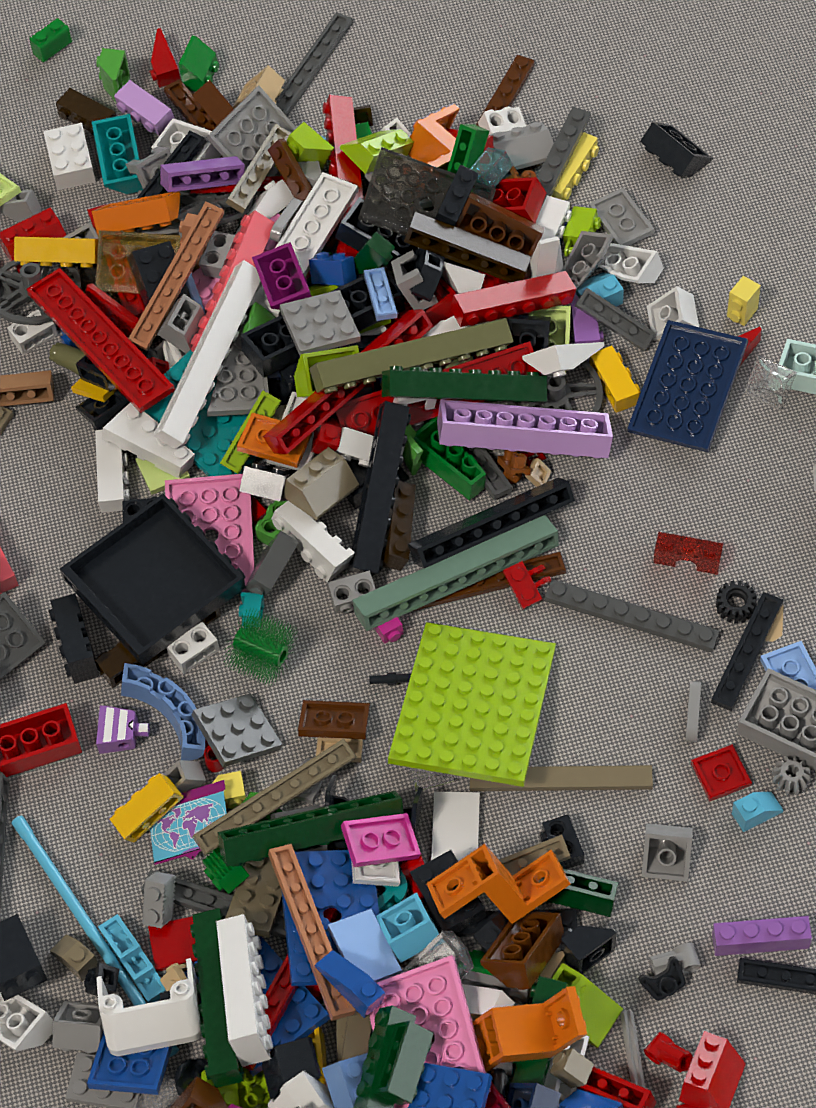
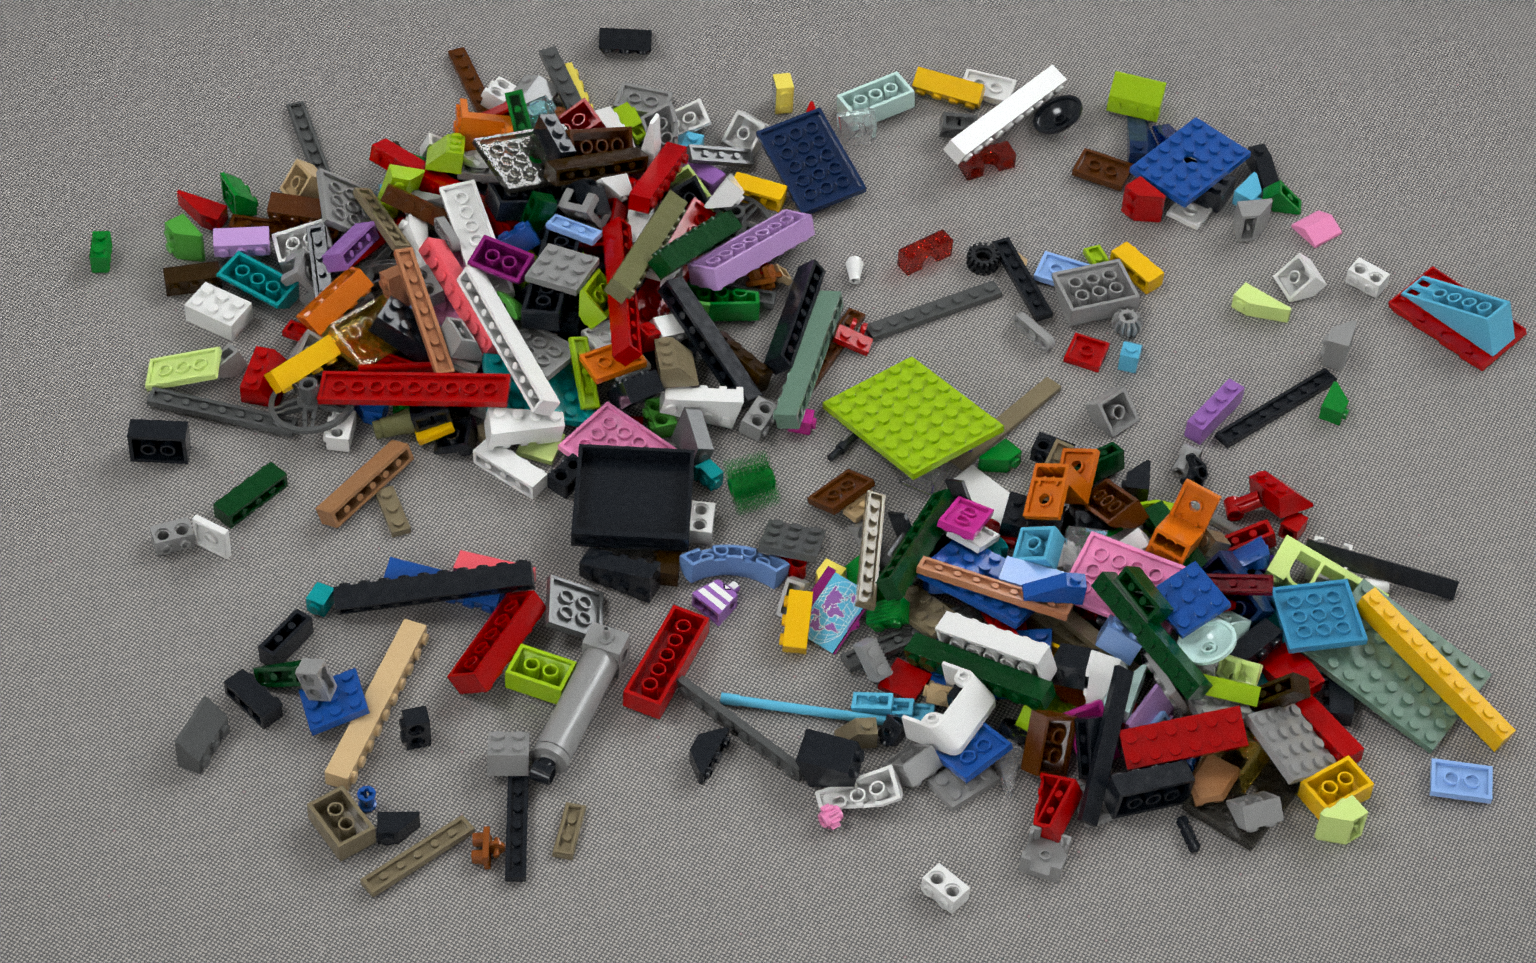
camera: 55 degrees left, 10 degrees down
none -> white cone [846,256,864,284]
none -> green slope [978,438,1022,473]

